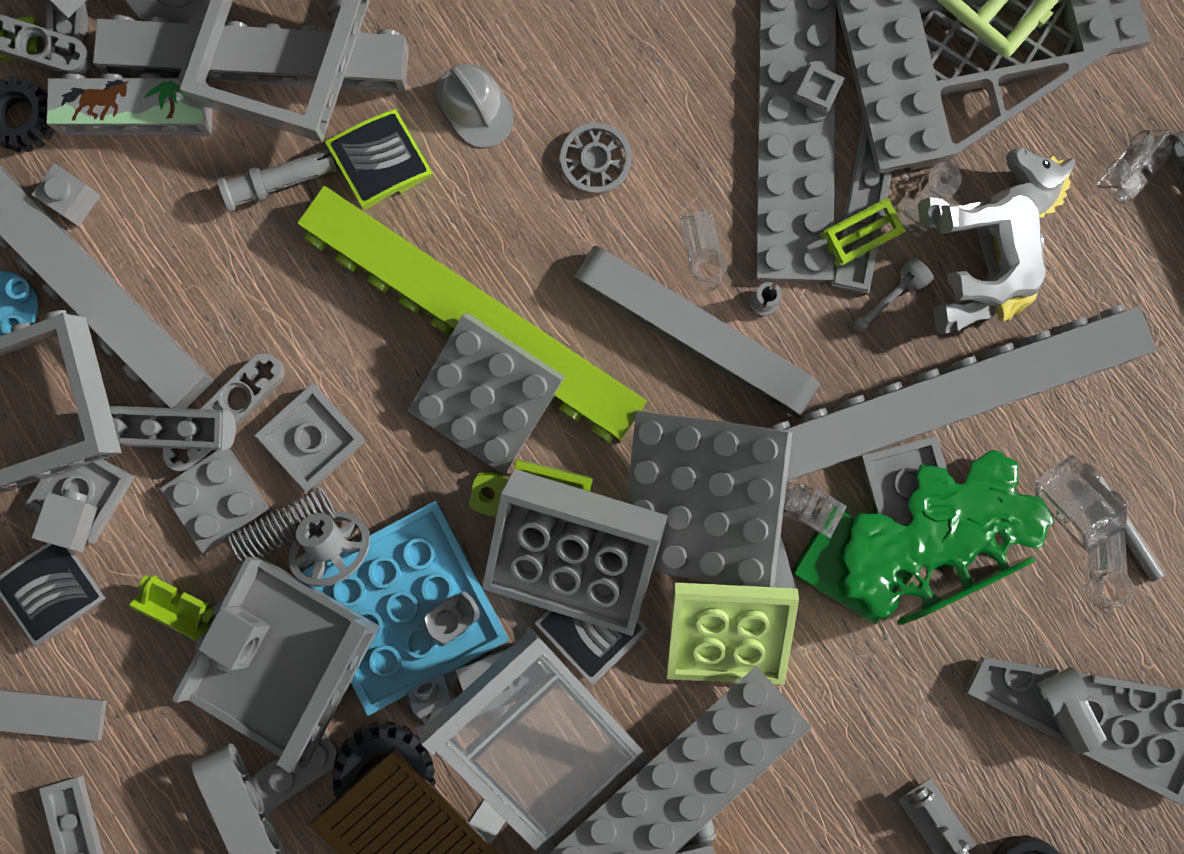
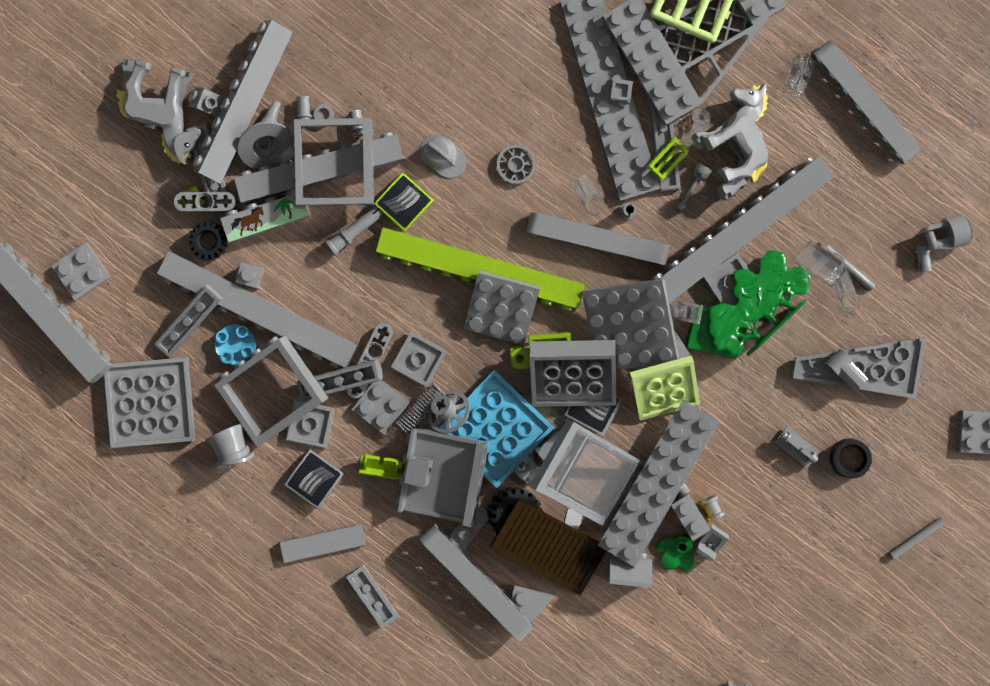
camera: 15 degrees left, 5 degrees up
light grey brick [32,489,98,553] -> none
light grey hair [422,591,480,647] -> none

